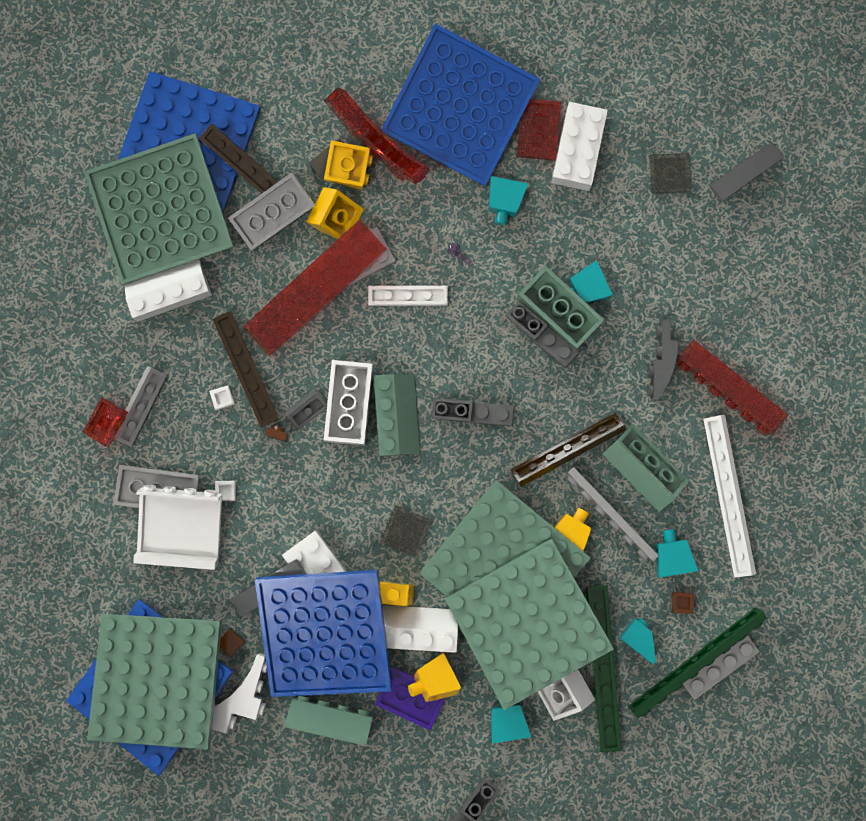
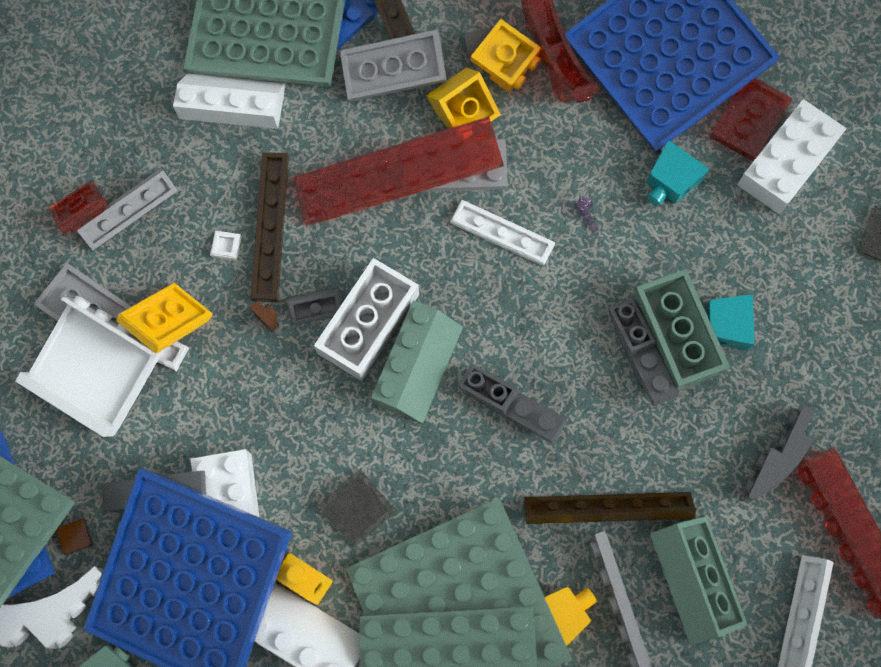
camera: 30 degrees right, 10 degrees down
none -> yellow tile [116,283,213,354]

